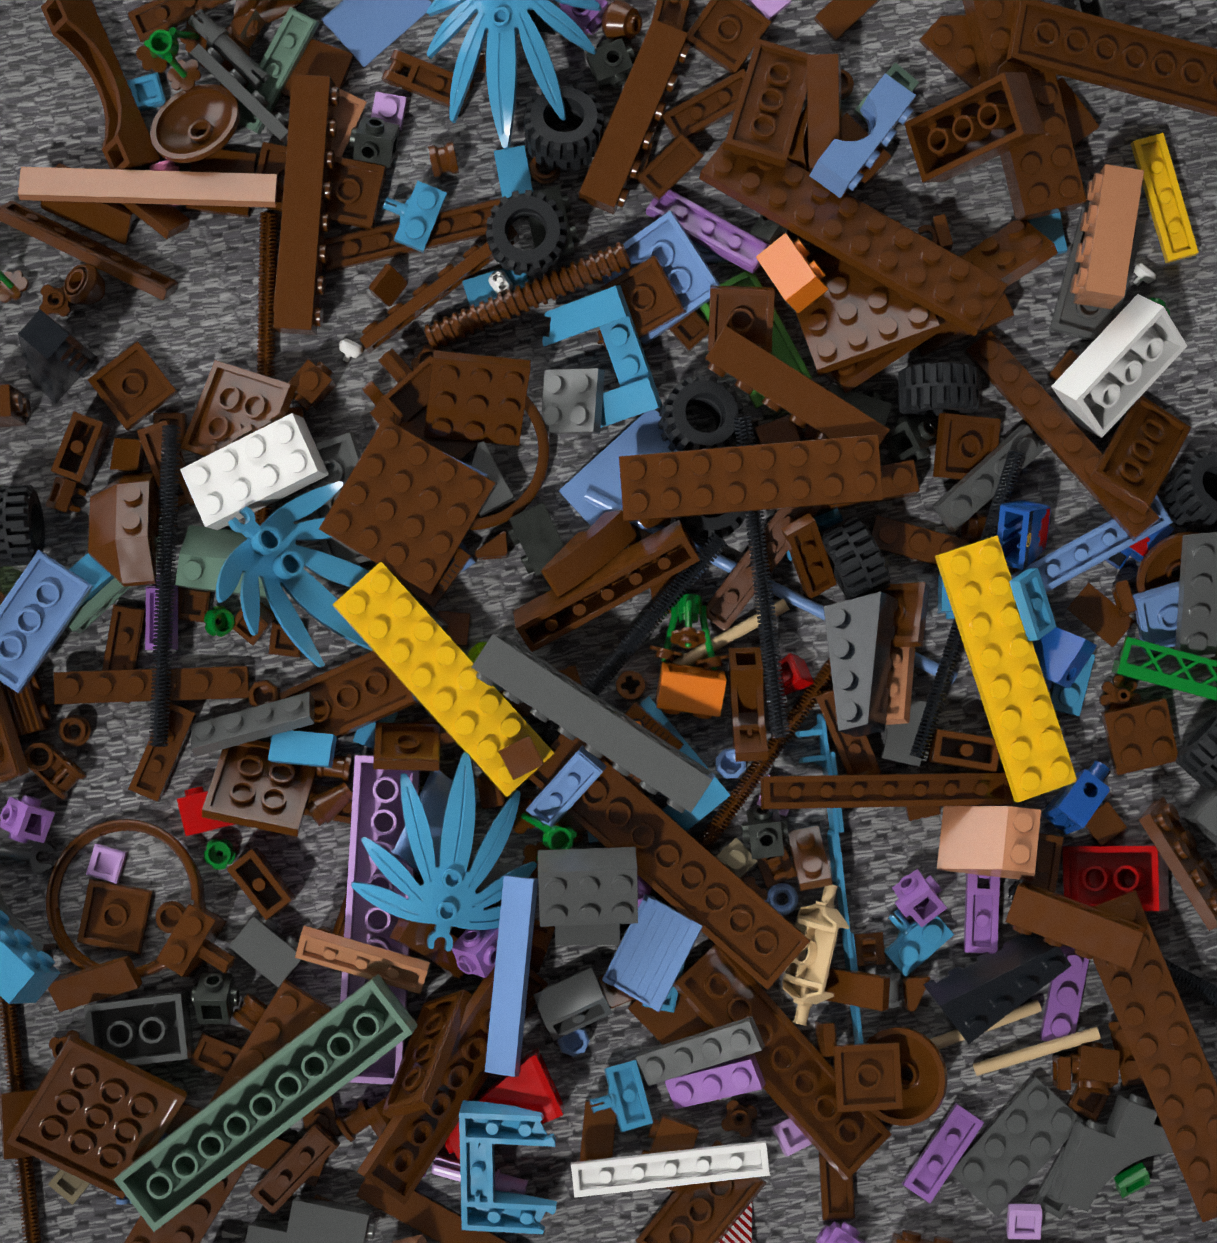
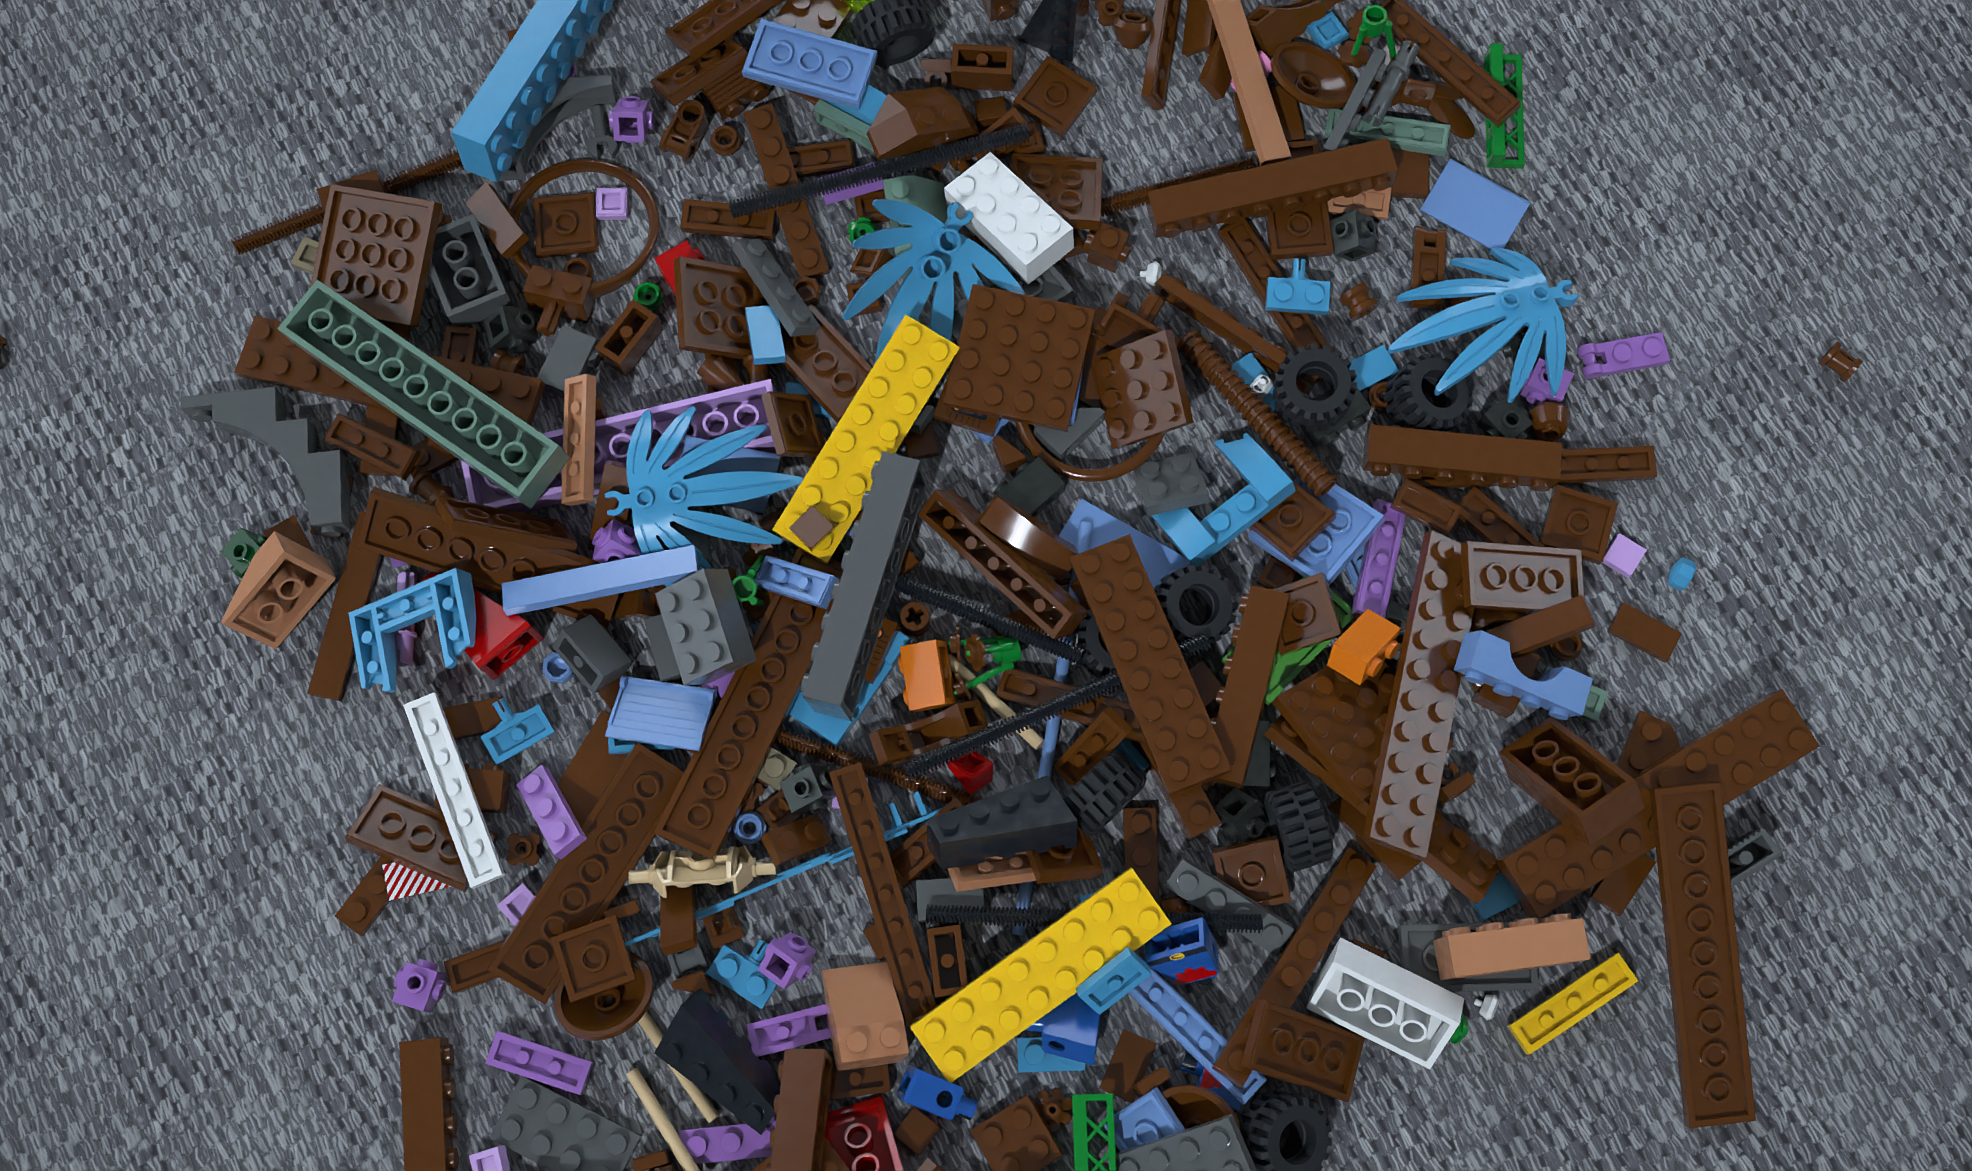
camera: 70 degrees right, 10 degrees down
reddish brown slope [369,264,408,307] -> none
lavender plate [371,92,407,130] -> none
dark grey plate [635,1016,765,1086] -> none
medium blue tile [716,749,746,778] -> none

